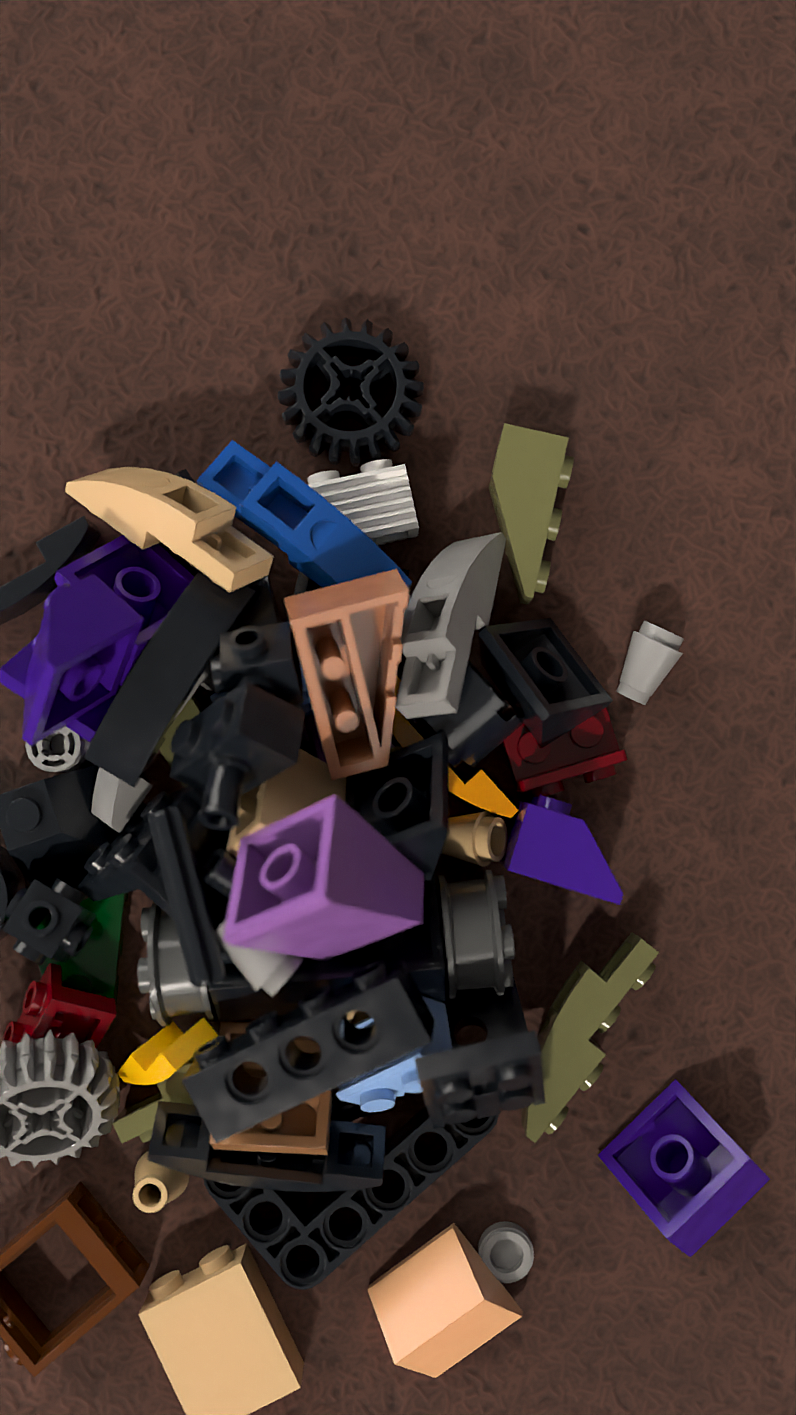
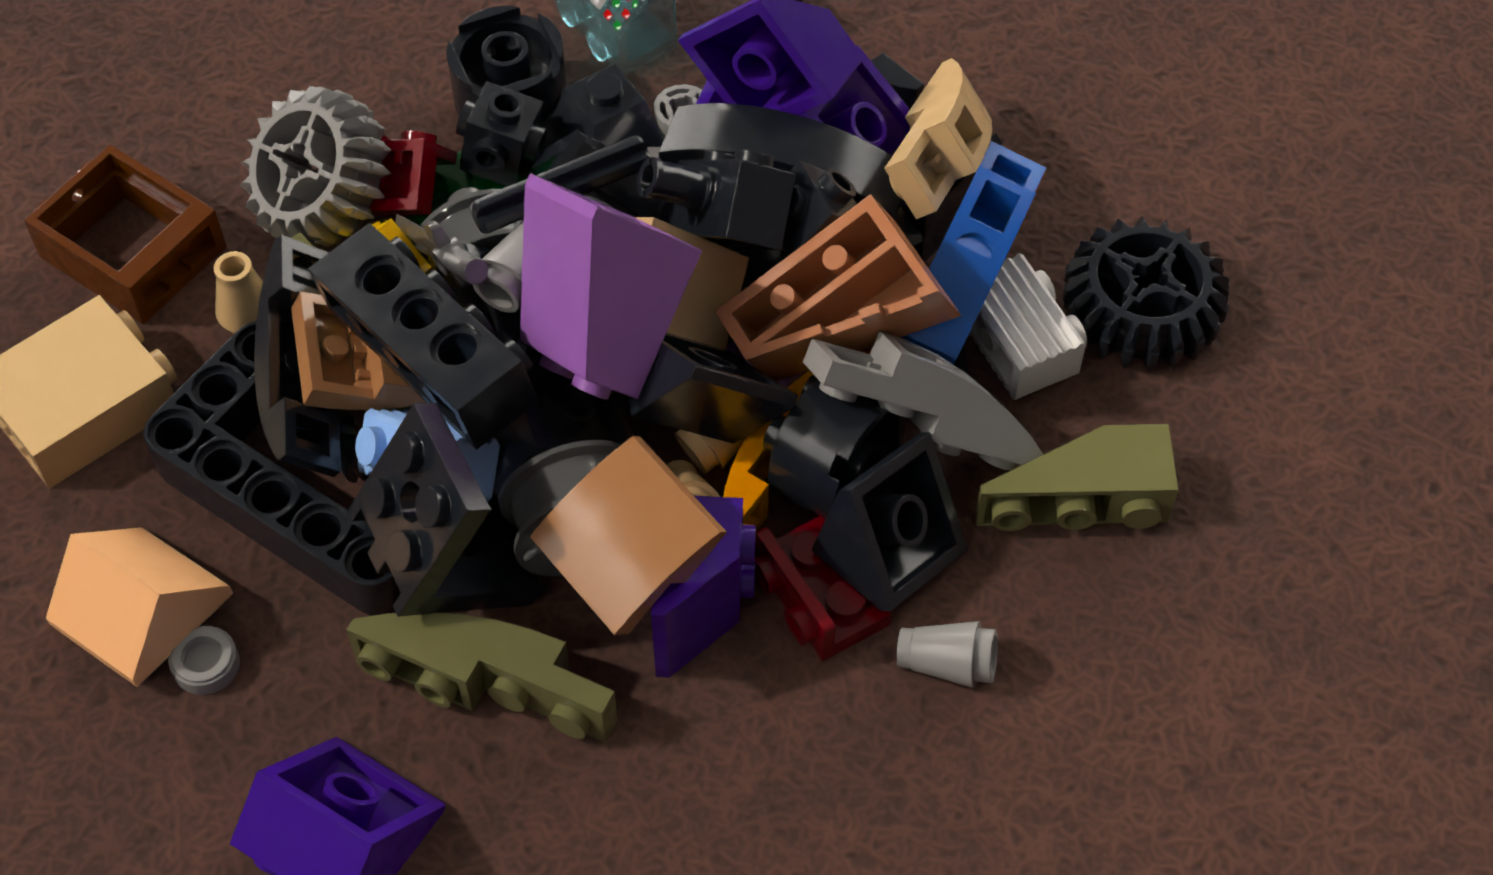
camera: 80 degrees right, 30 degrees down
none -> flat silver sword [396,214,489,290]
none -> medium nougat slope [530,436,727,635]

